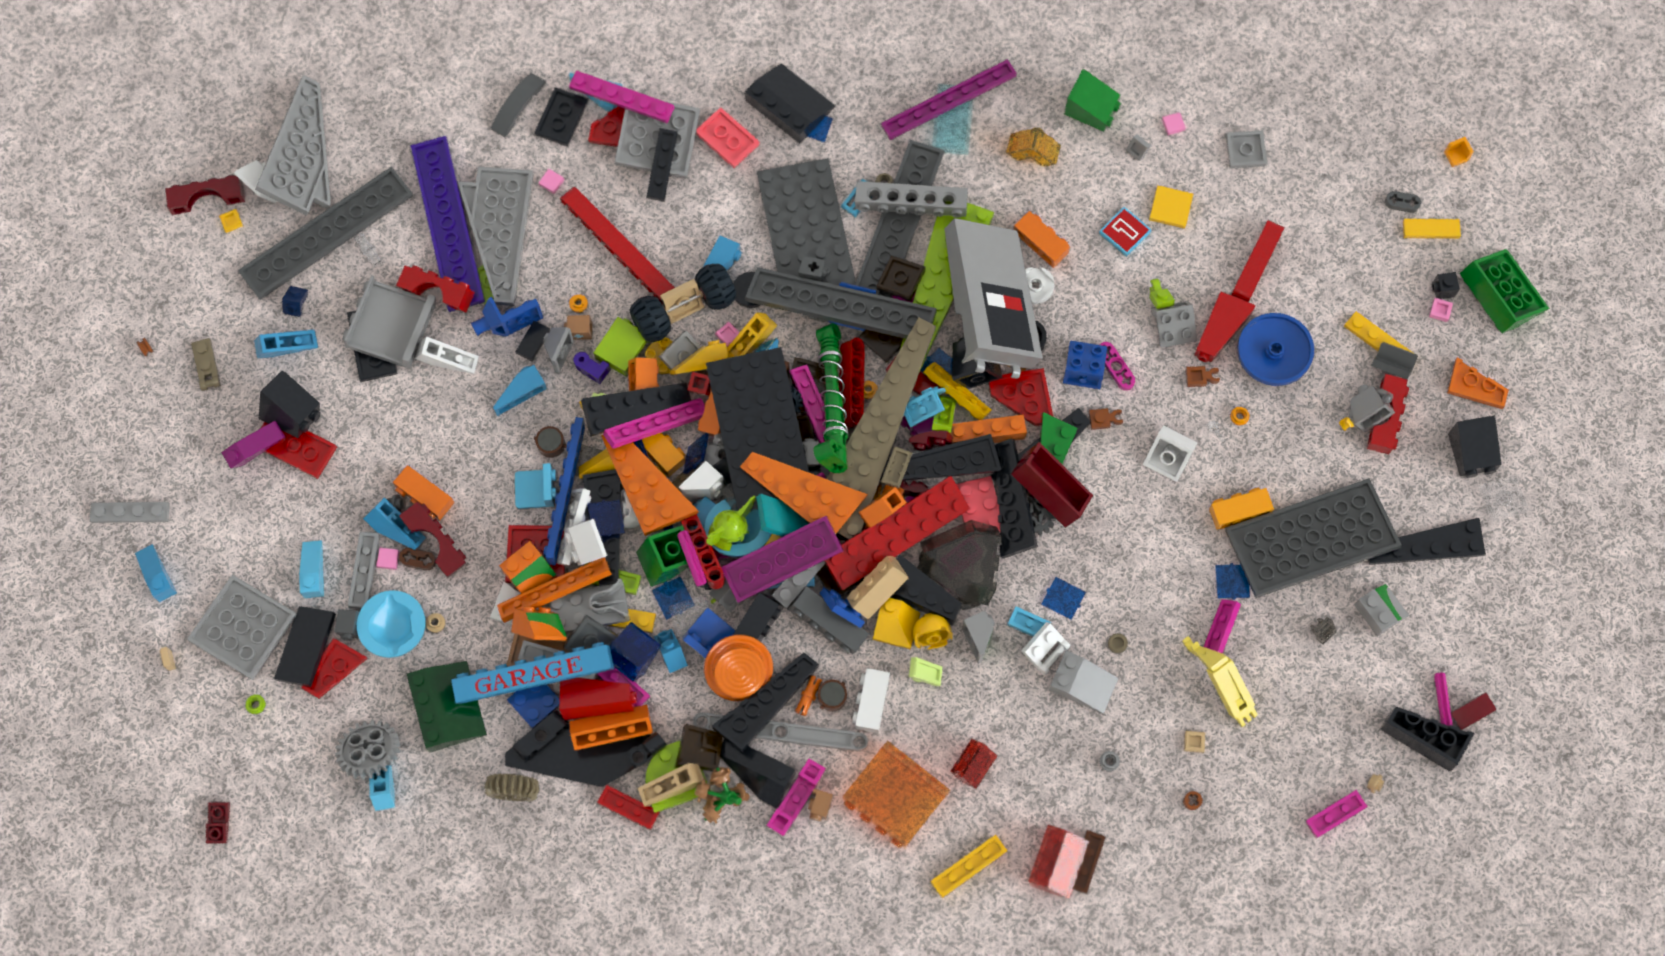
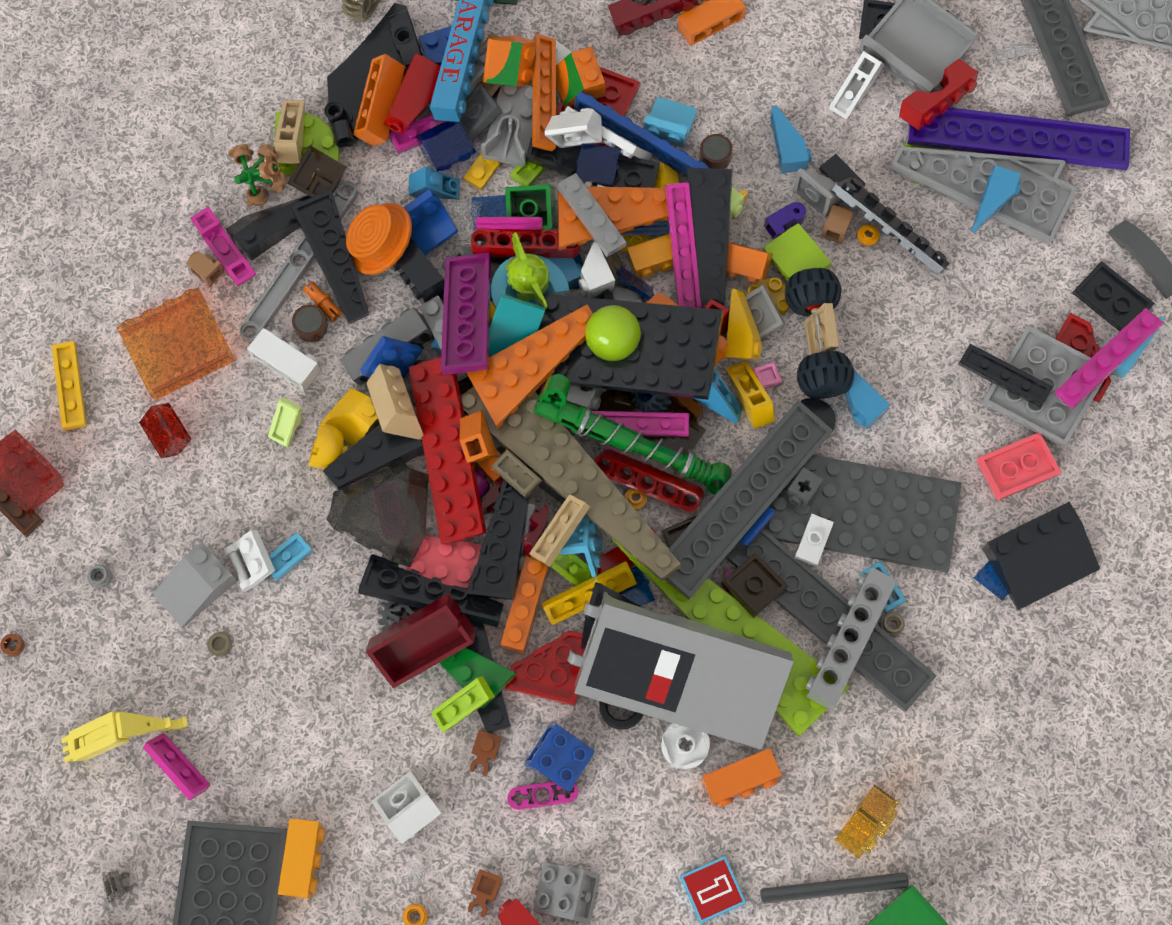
camera: 115 degrees right, 0 degrees up
blue plate [471,297,543,337] -> none
bright pink tile [539,169,564,194] -> none
red beam [560,187,675,305] -> none
red plate [597,785,660,831] -> none
magenta plate [881,59,1017,140] -> none
clear light blue tile [932,84,973,155] -> none
light grey slope [962,611,995,664] -> none
clear blue piece [1041,577,1086,620] -> none
lime plate [1149,278,1175,309] -> none
tan tile [1184,731,1205,753] -> none
clear blue piece [1215,563,1250,600] -> none
none -> lime plate [431,676,495,733]
none -> tan plate [529,494,590,567]
none -> light grey plate [557,173,627,257]
none -> lime piece [585,305,641,361]
none -> dark grey axle [760,873,909,904]
none -> white plate [795,514,834,566]
none -> black wing [831,177,950,275]
none -> dark azure slope [971,165,1022,233]

